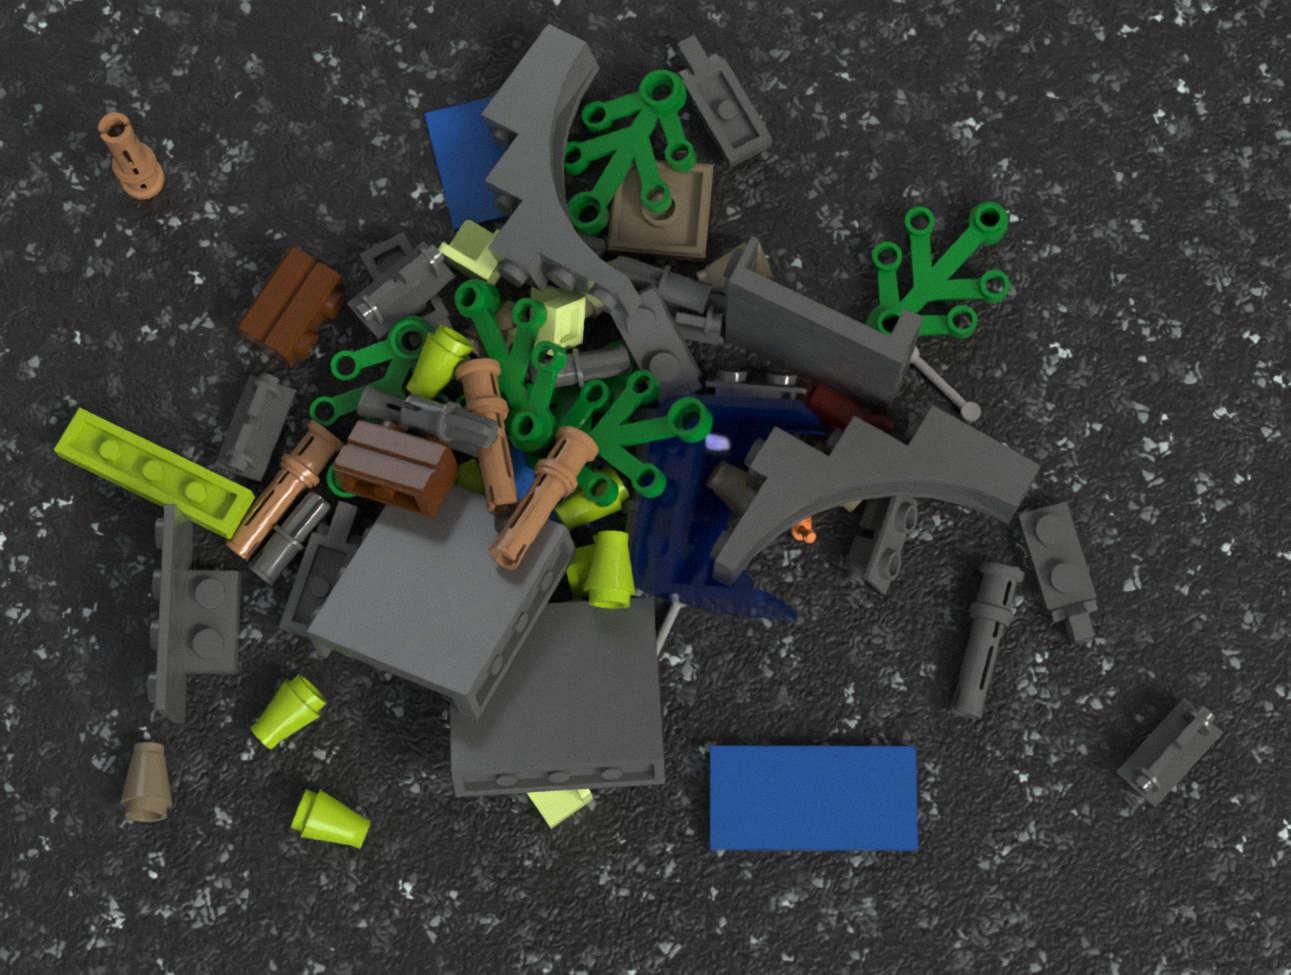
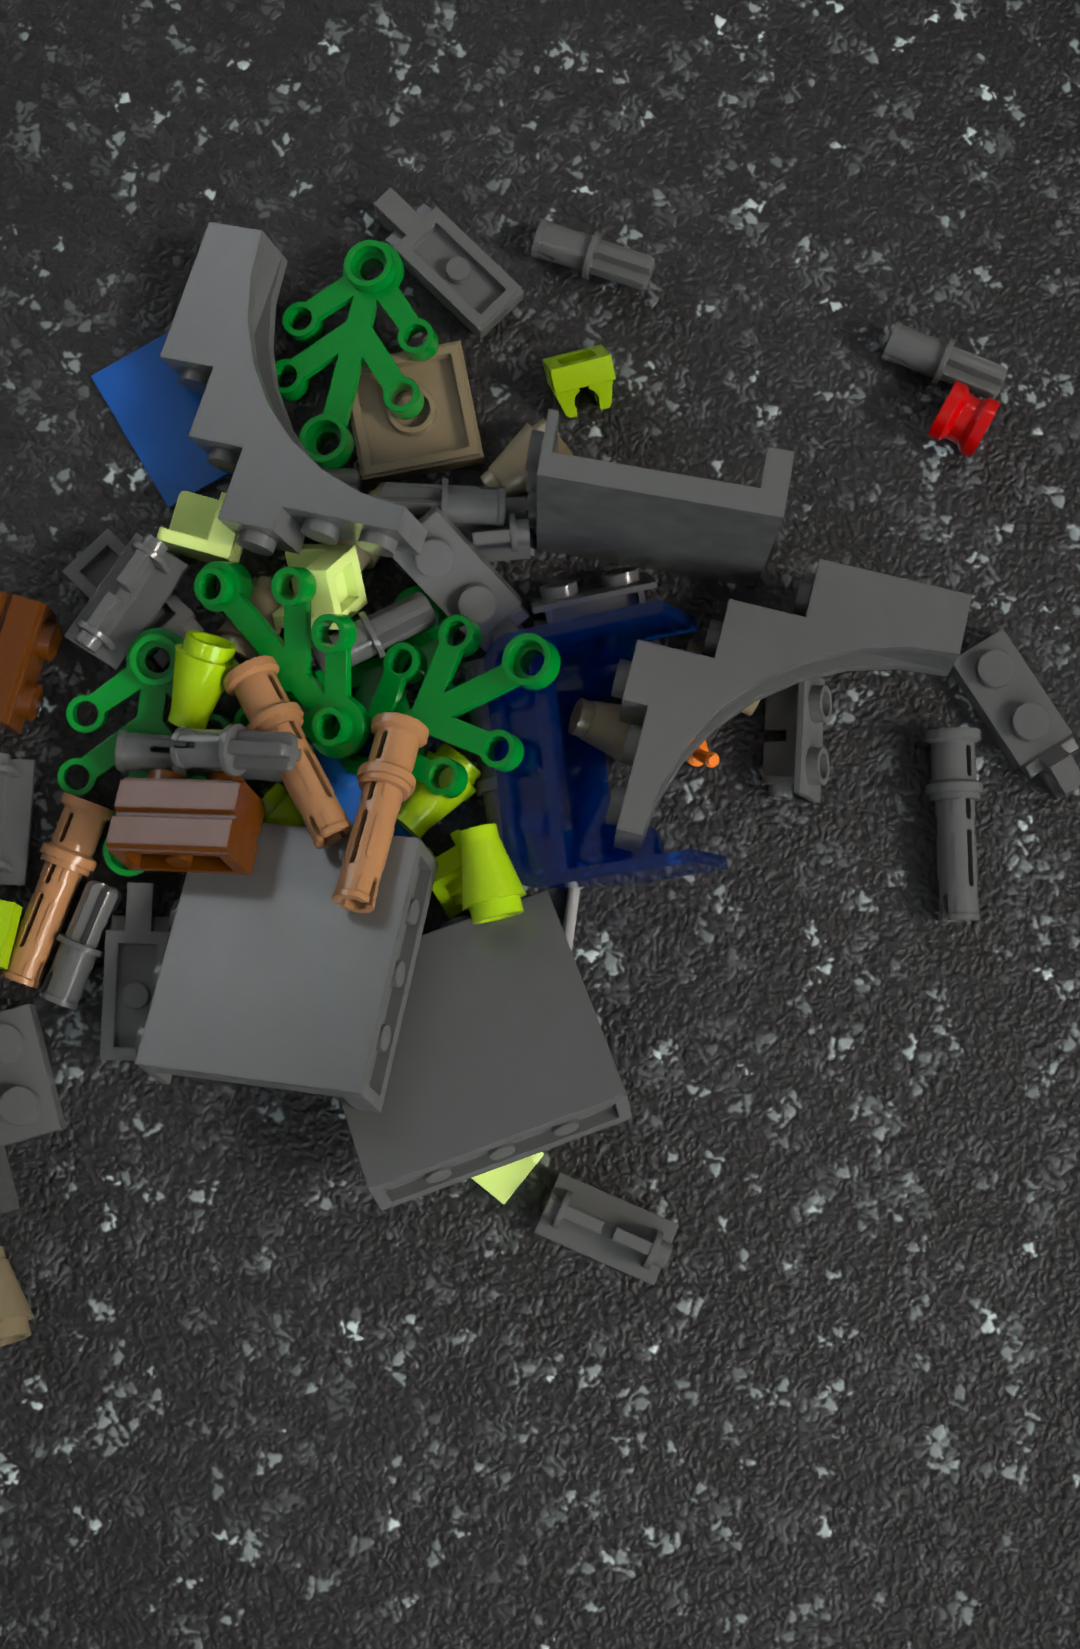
camera: 20 degrees left, 5 degrees up
lime cone [250,674,327,749] -> none
lime cone [290,789,371,849] -> none
blue tile [710,746,918,851] -> none
clear red bar [804,382,895,435] -> none
green plant [866,202,1010,339] -> none
light grey hinge [910,346,981,423] -> none
none -> dark grey axle [531,218,655,290]
none -> dark grey hinge [534,1172,679,1285]
none -> lime tile [542,344,616,418]
none -> dark grey axle [881,321,1007,399]
none -> red wheel [927,380,1001,458]

